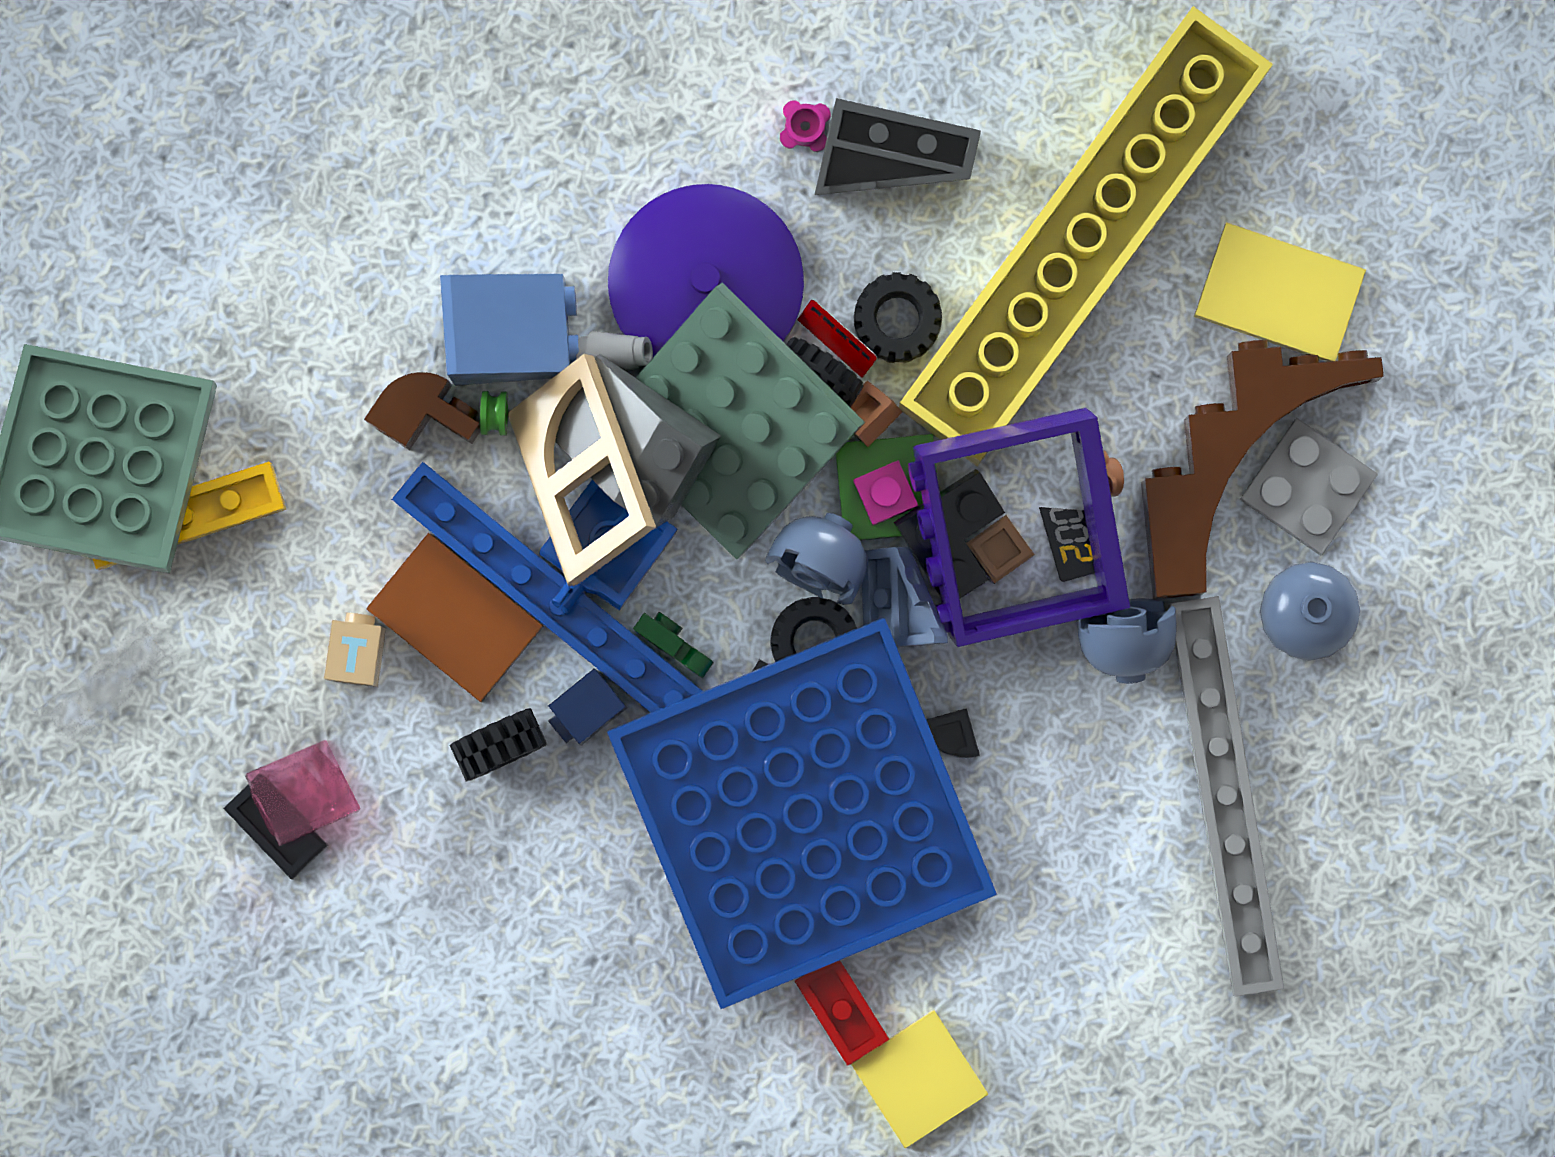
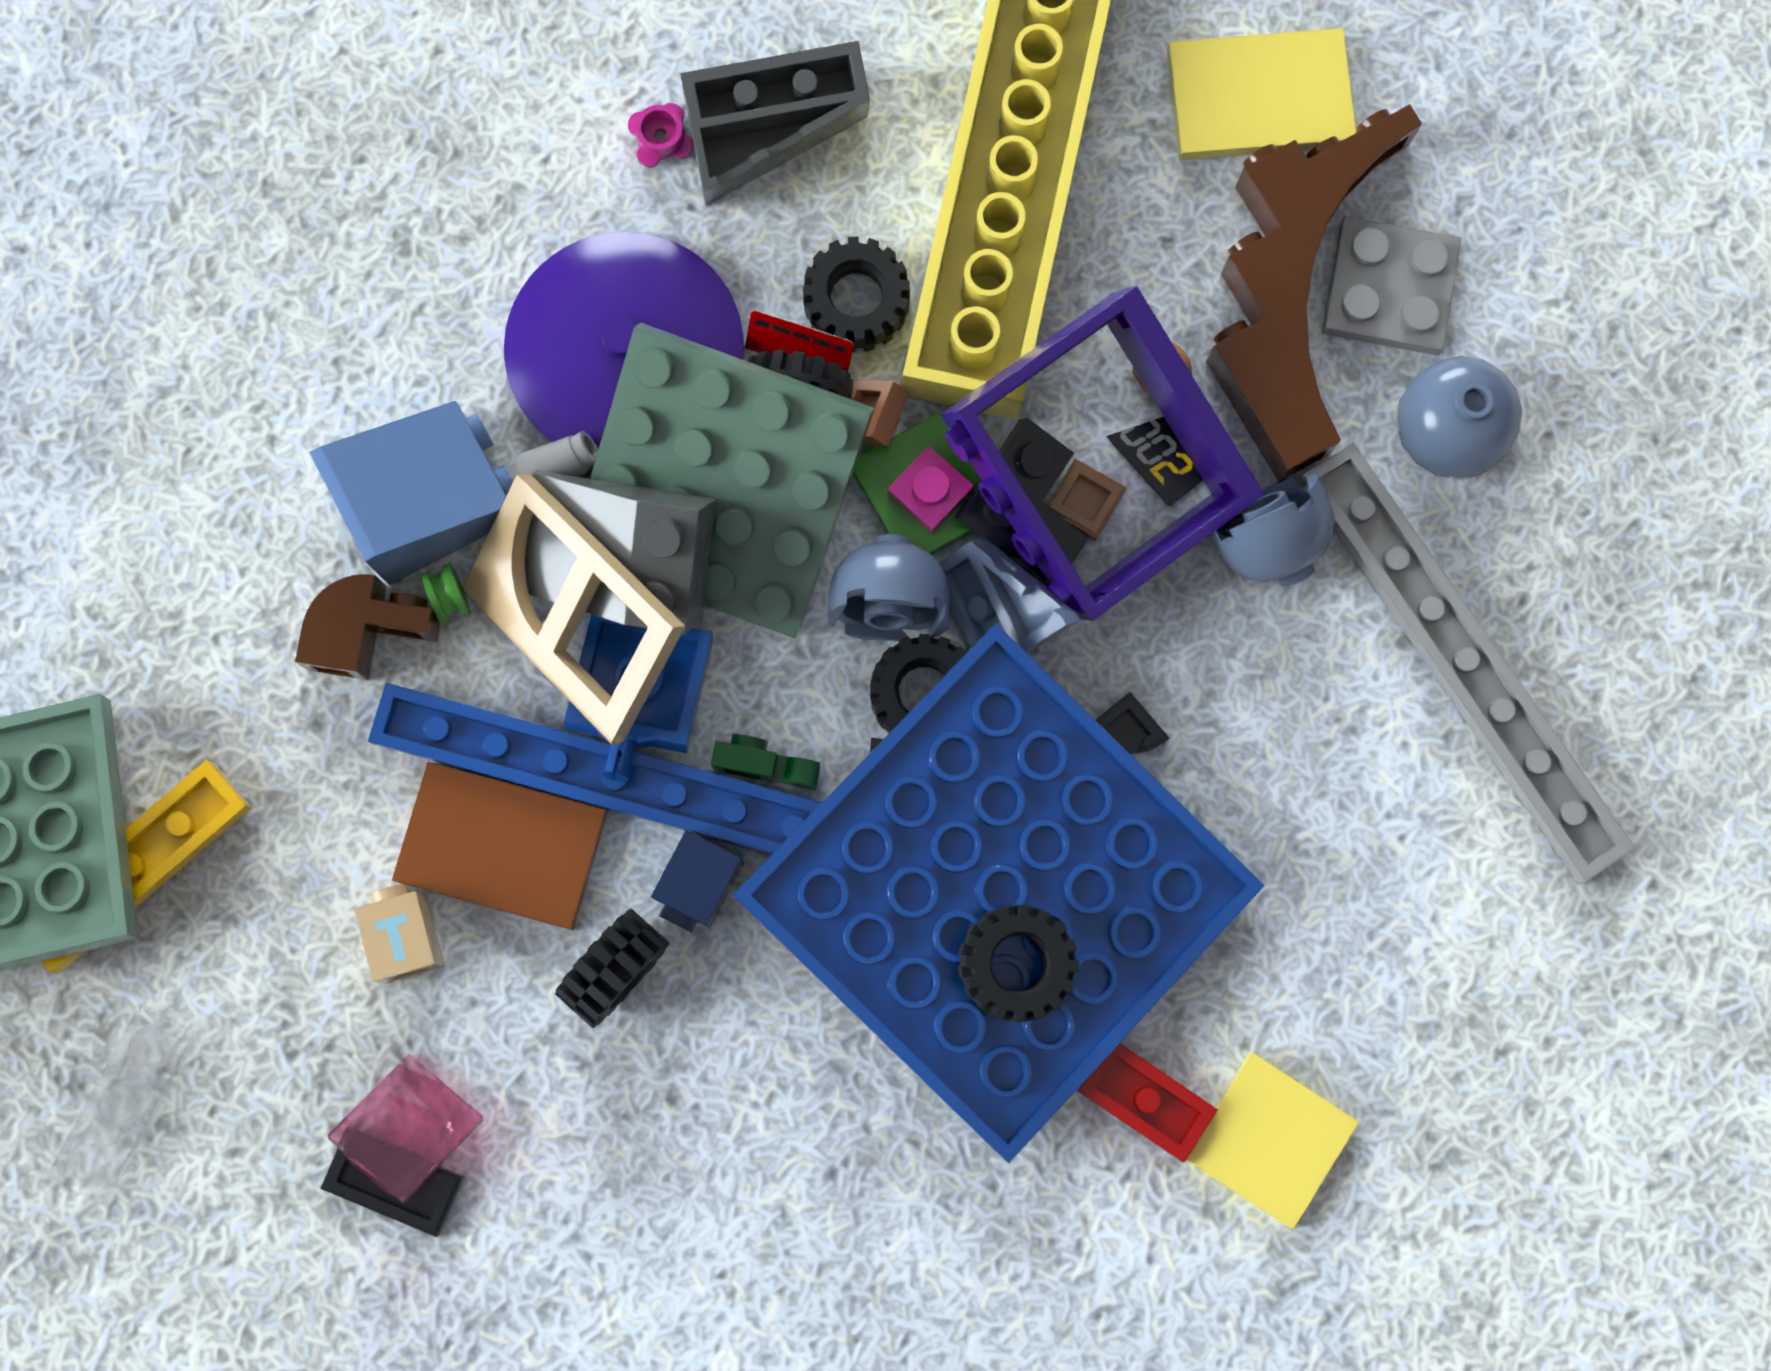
camera: 30 degrees left, 5 degrees down
none -> black tyre [958,905,1079,1022]

